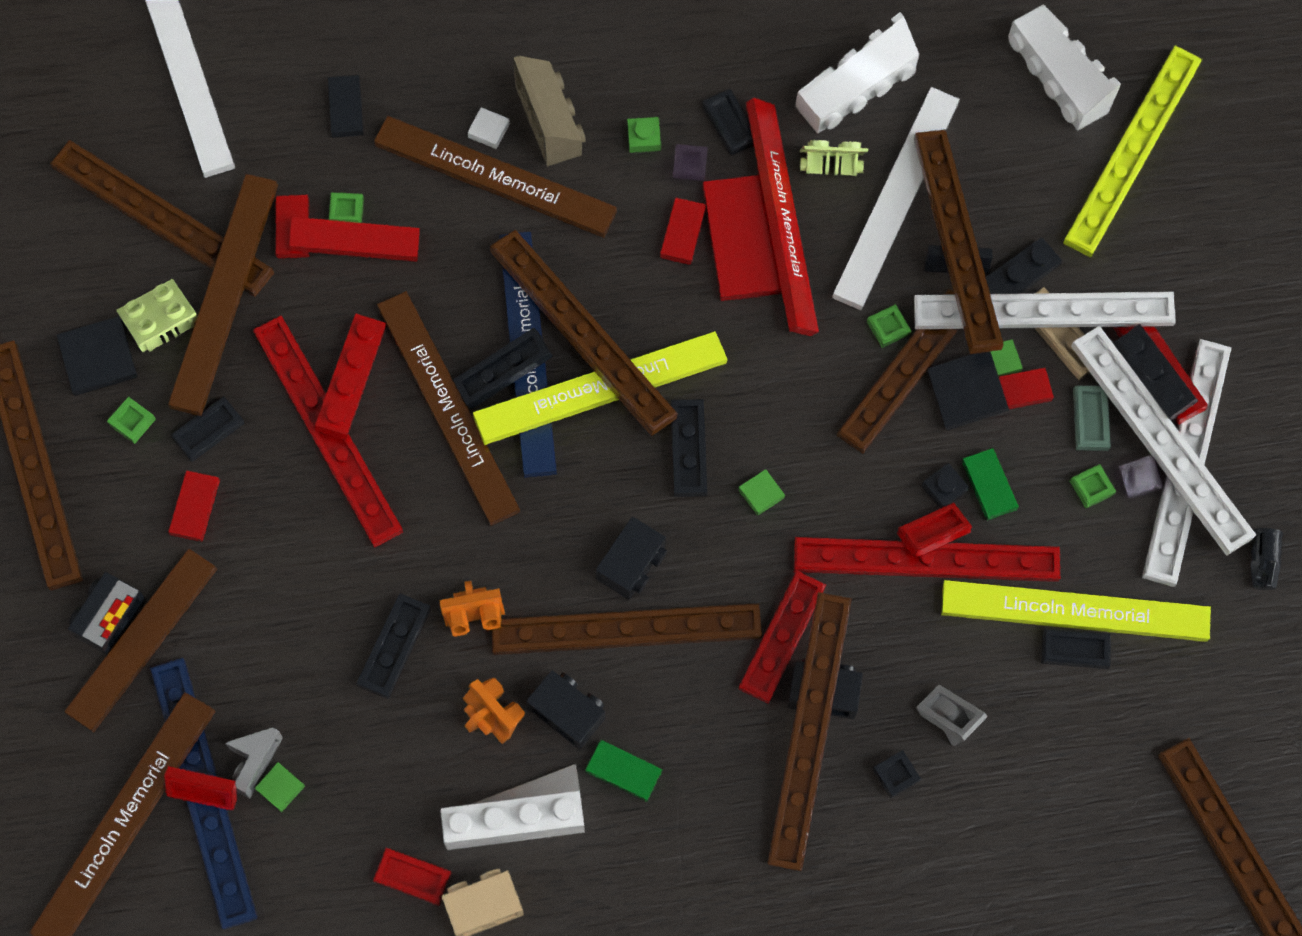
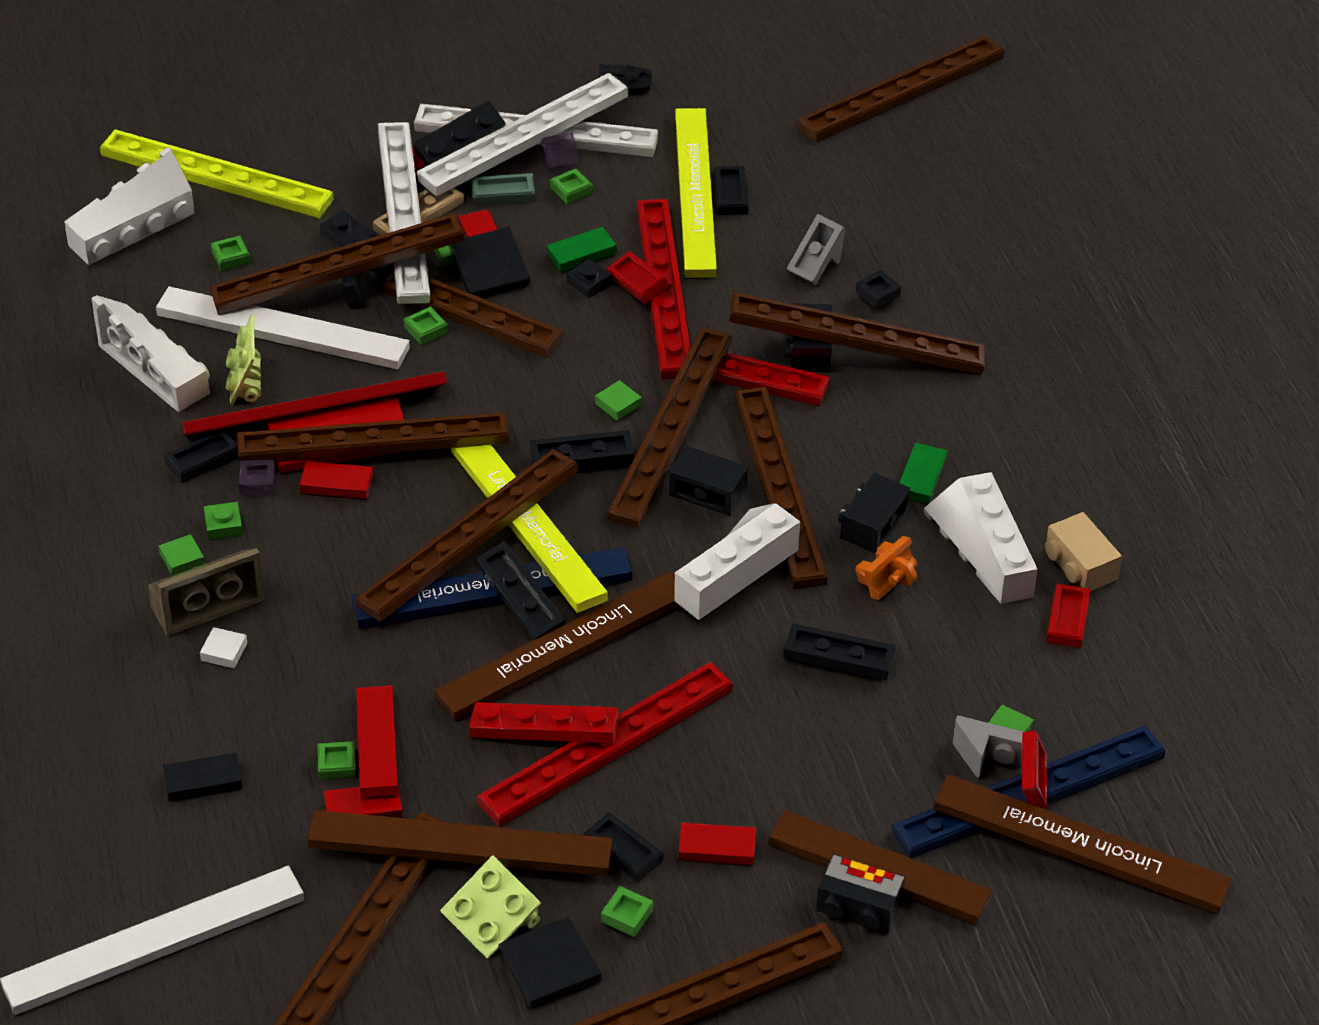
camera: 95 degrees left, 25 degrees down
reddish brown tile [374,116,617,238] -> none
orange hips [440,580,505,637] -> none
none -> bright green tile [159,534,205,576]
none -> bright green tile [210,236,251,271]
none -> reddish brown tile [237,412,509,464]
none -> reddish brown tile [607,327,732,529]
none -> white wedge [674,503,800,620]

